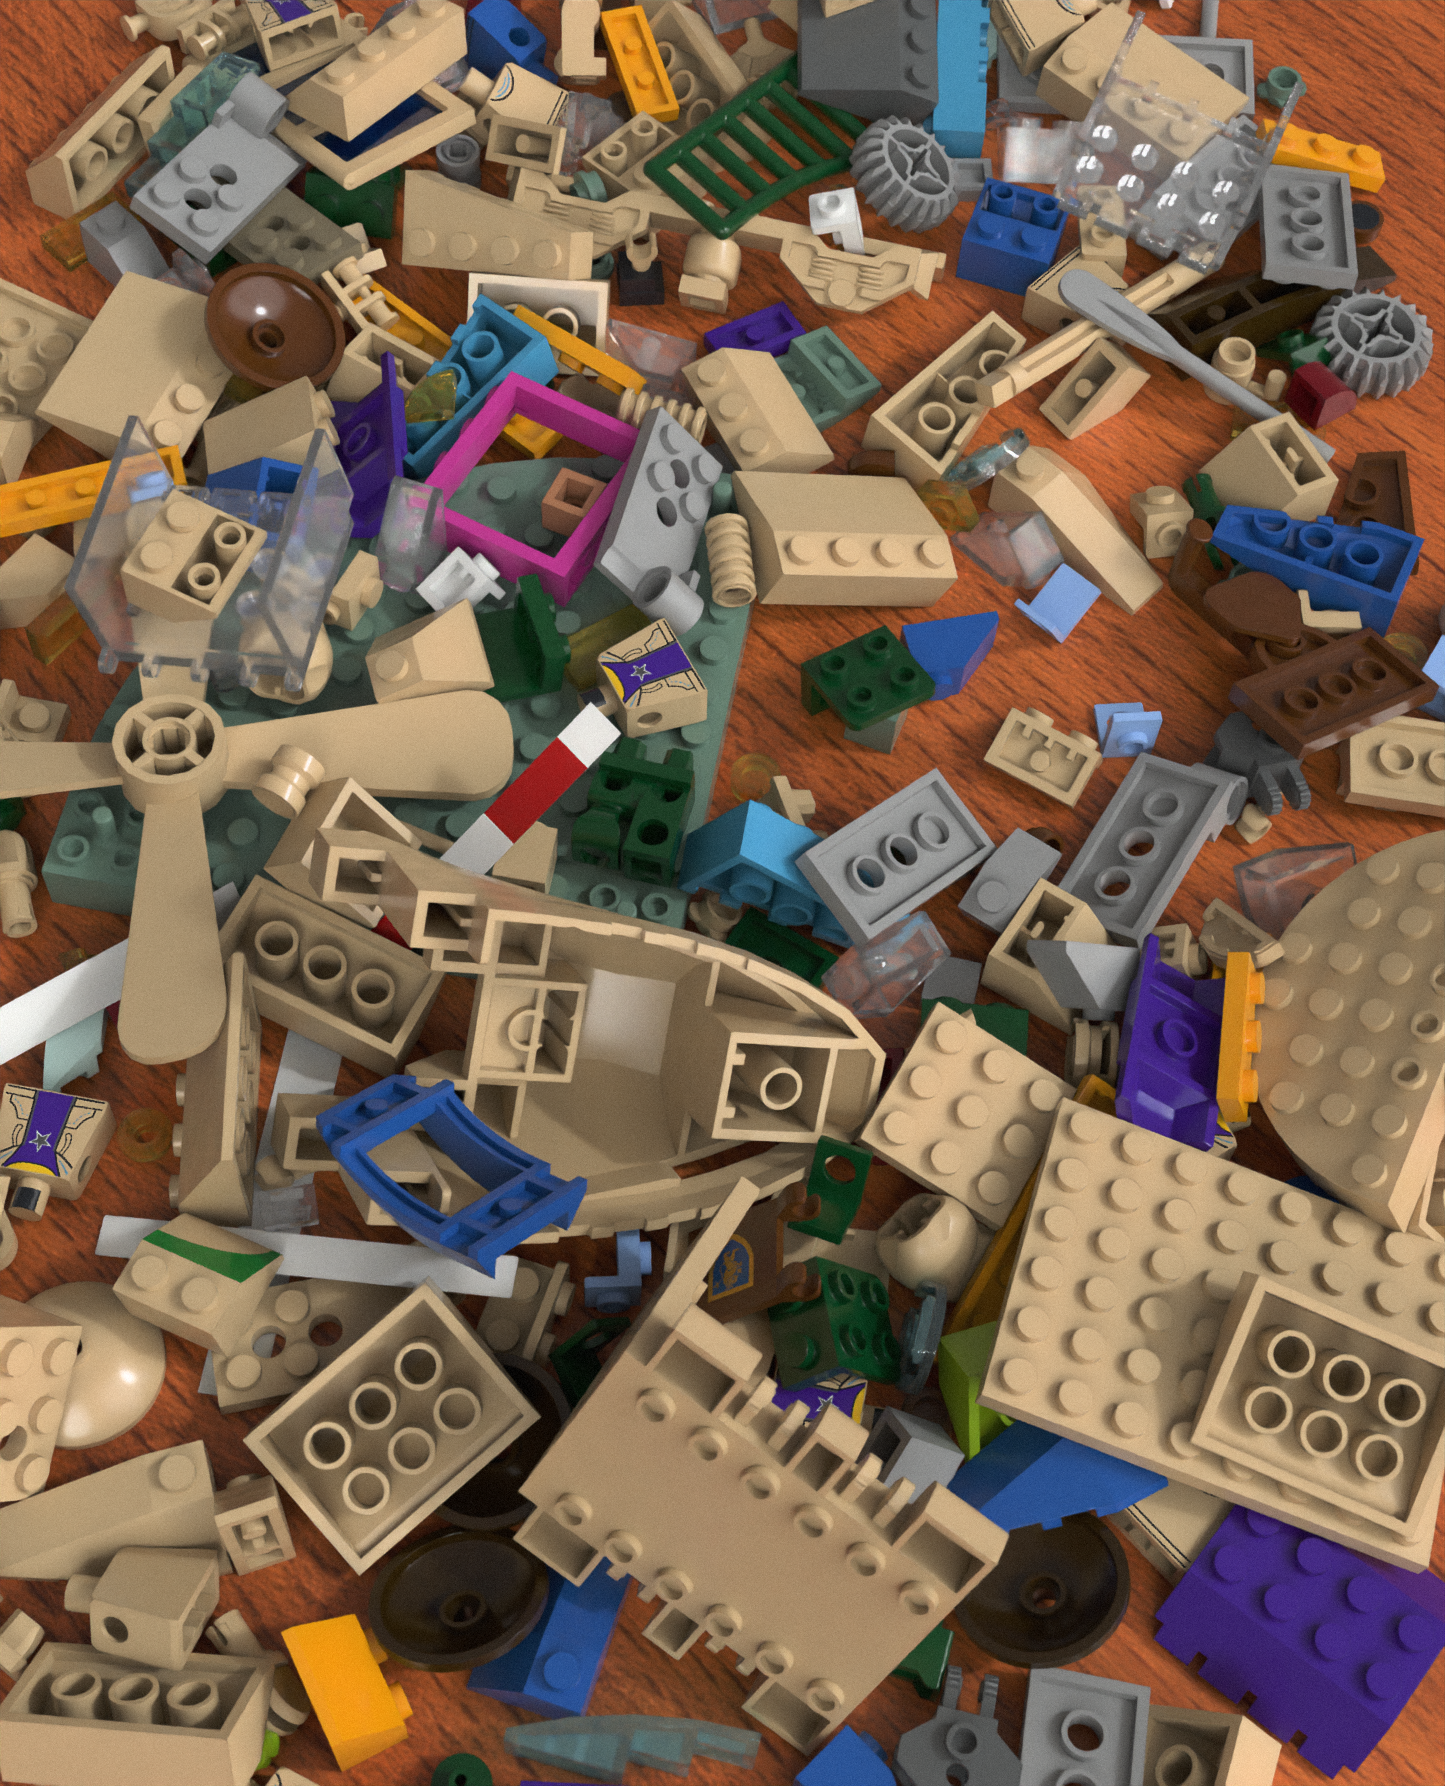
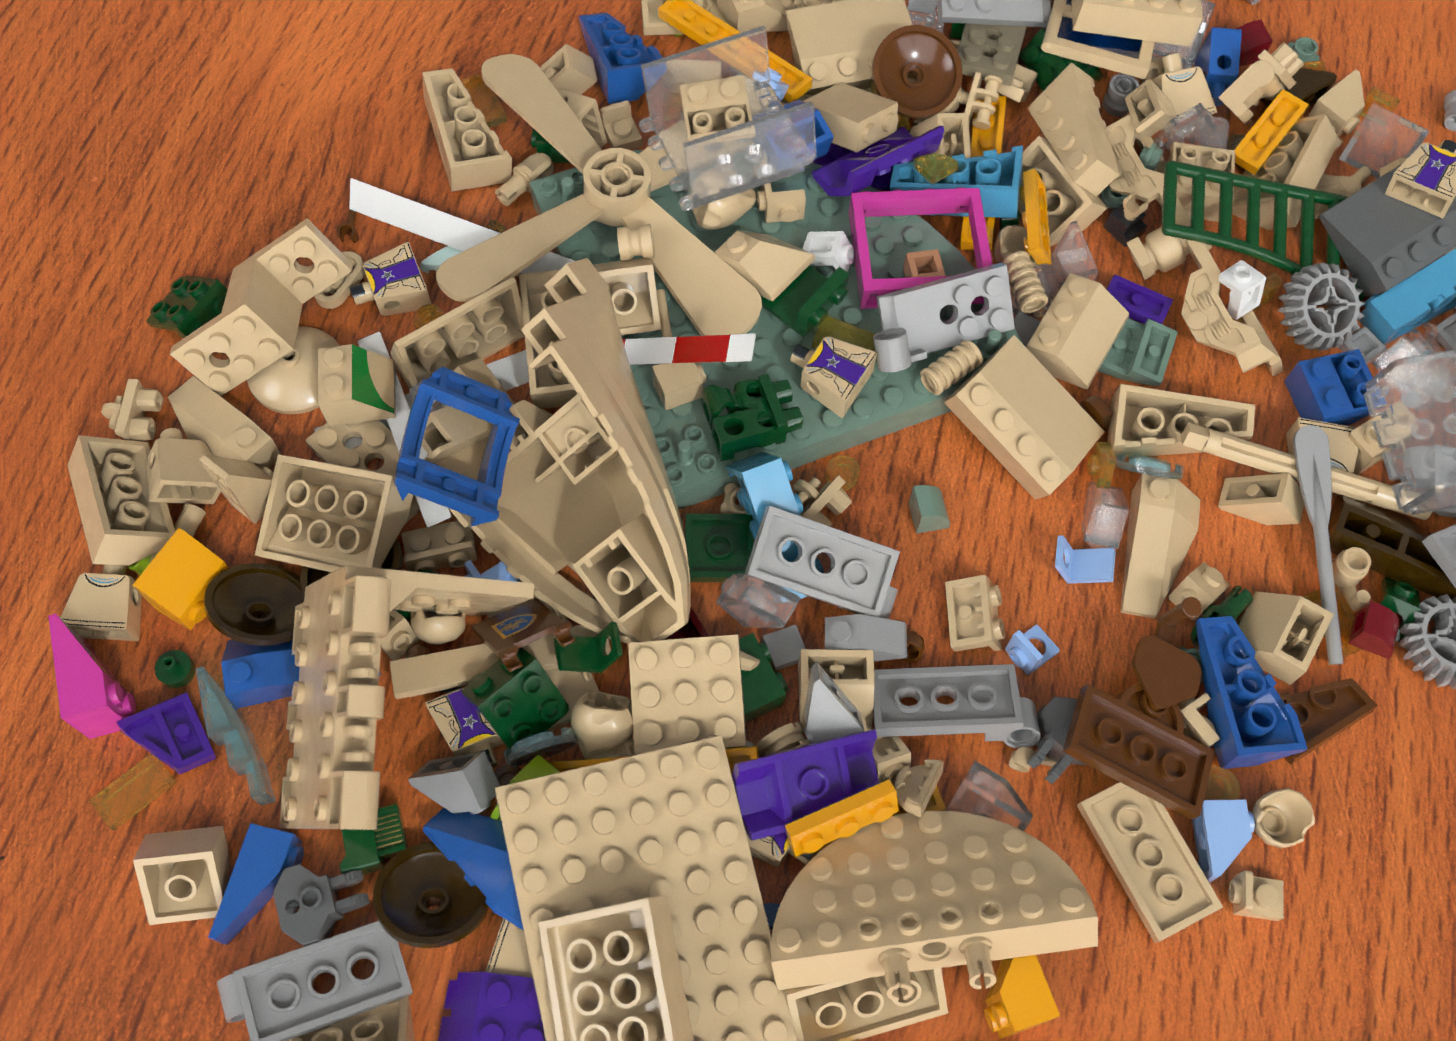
camera: 60 degrees right, 5 degrees up
clear slope [375,475,447,596] -> none
dark green bracket [801,625,936,731] -> none
blue slope [899,611,999,701] -> none

